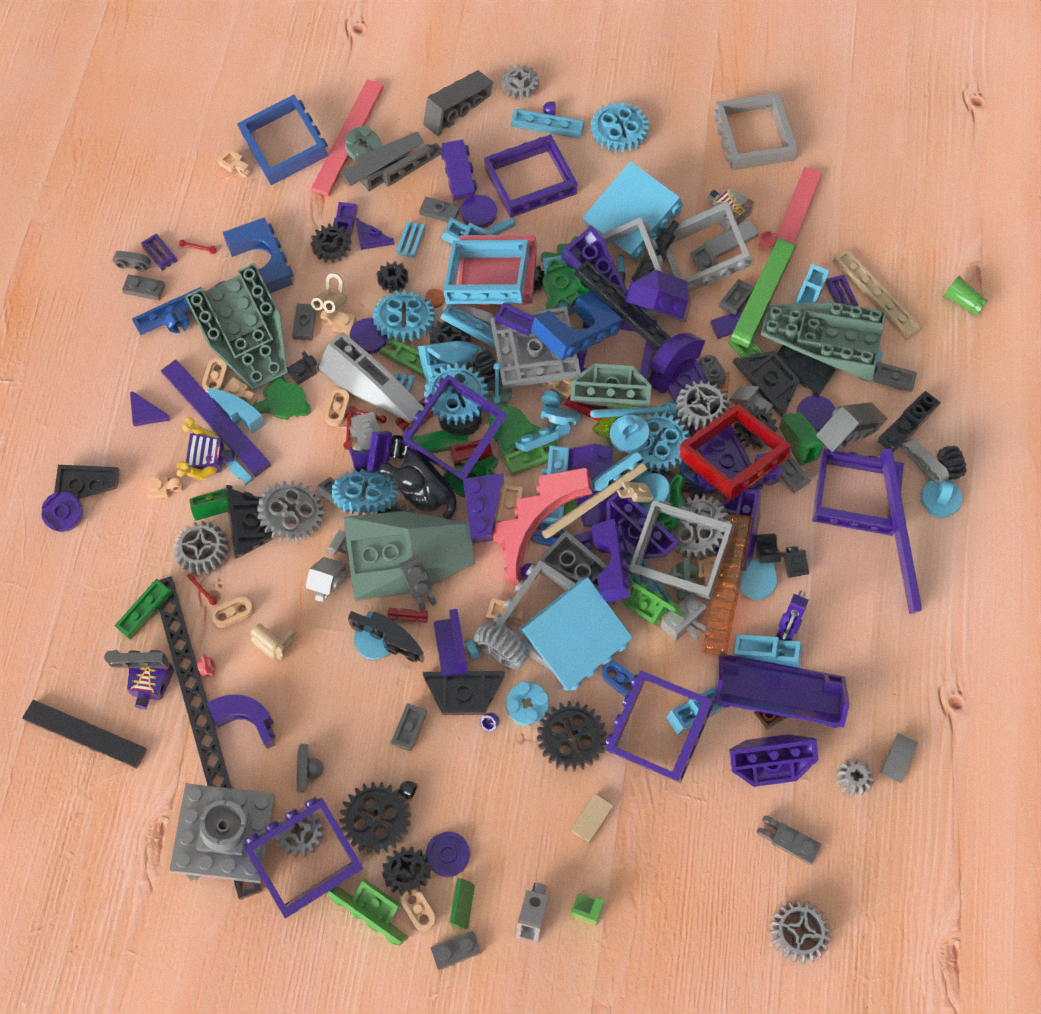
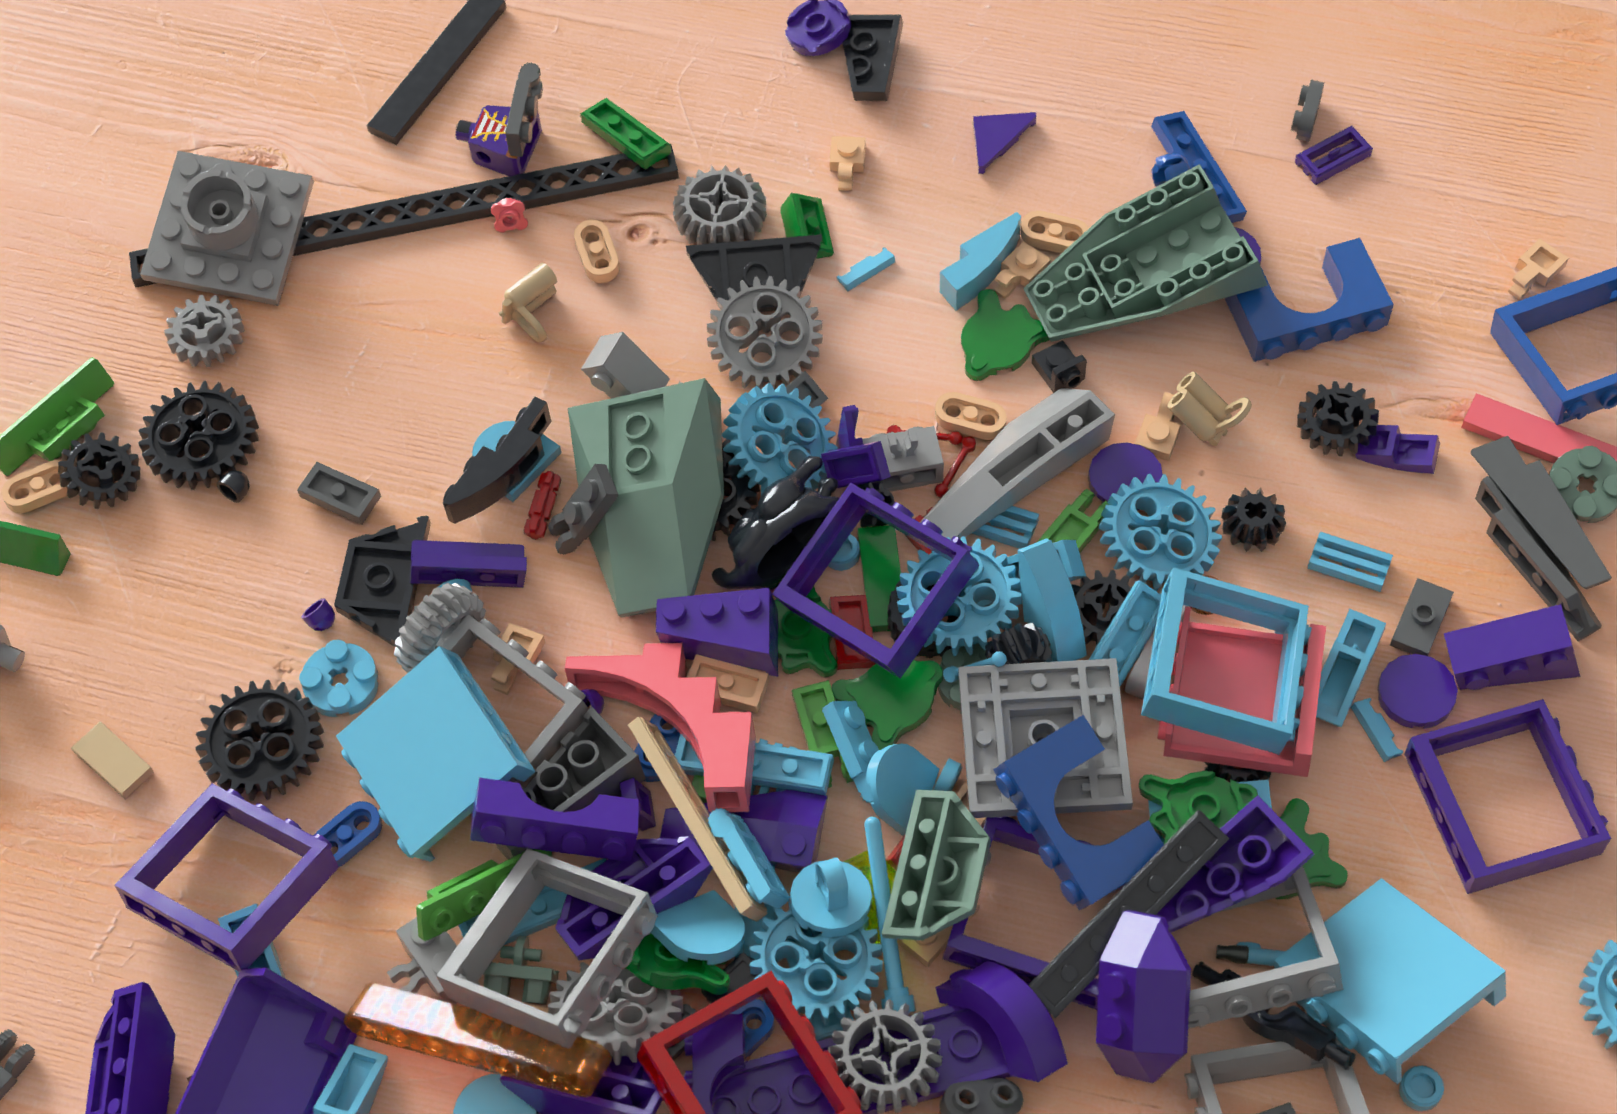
camera: 100 degrees right, 5 degrees down
dark grey plate [122,274,165,301] -> none
dark purple tile [161,360,271,477] -> none
torso [176,417,234,480] -> none
red hinge [179,239,217,254] -> none
red hinge [187,573,217,605] -> none
dark purple arch [207,695,275,749] -> none
dark purple window [243,796,364,919] -> none
dark grey plate [292,303,316,341] -> none
dark grey tile [296,744,324,792] -> none
dark purple tile [355,218,395,250] -> none
dark purple tile [426,831,470,878] -> none
dark purple tile [494,303,535,336] -> none
tan plate [617,481,654,503] -> none

